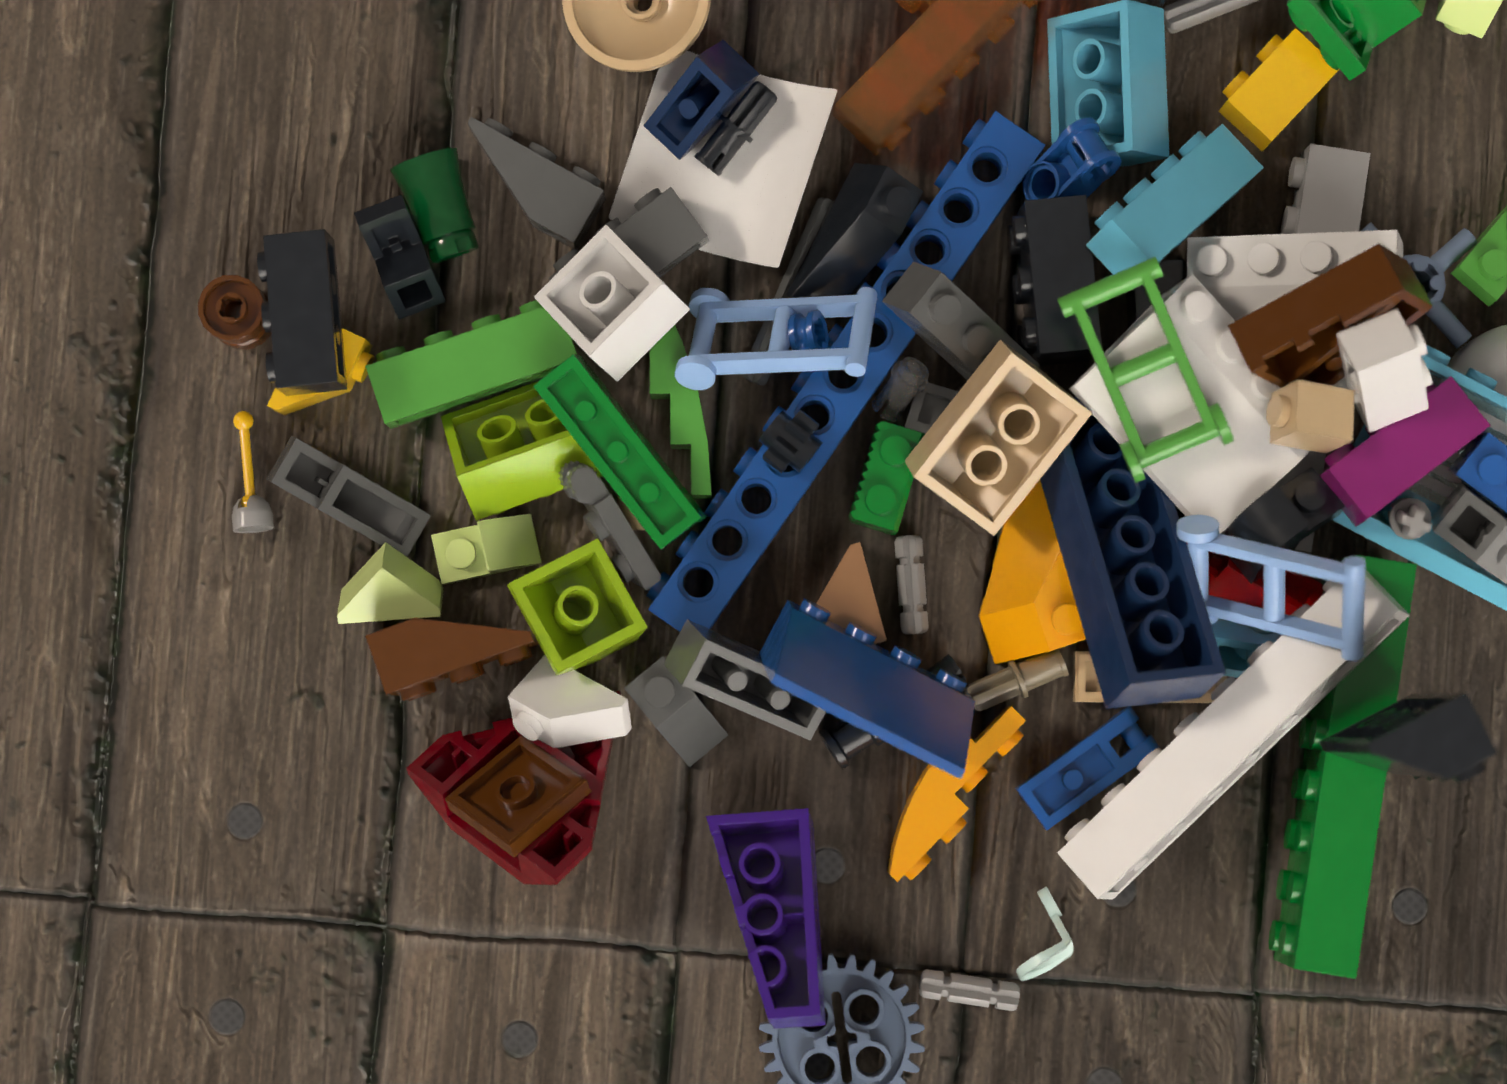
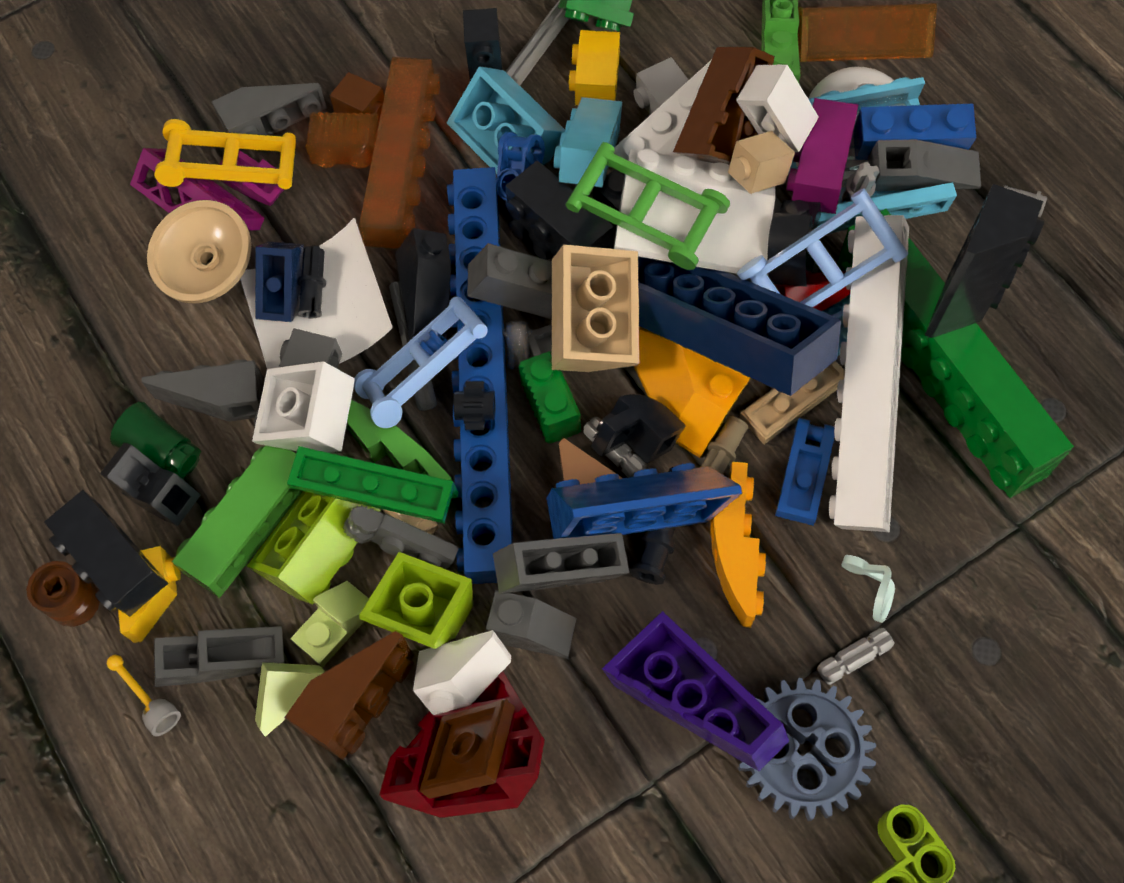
camera: 30 degrees left, 20 degrees down
none -> black brick [591,394,686,464]

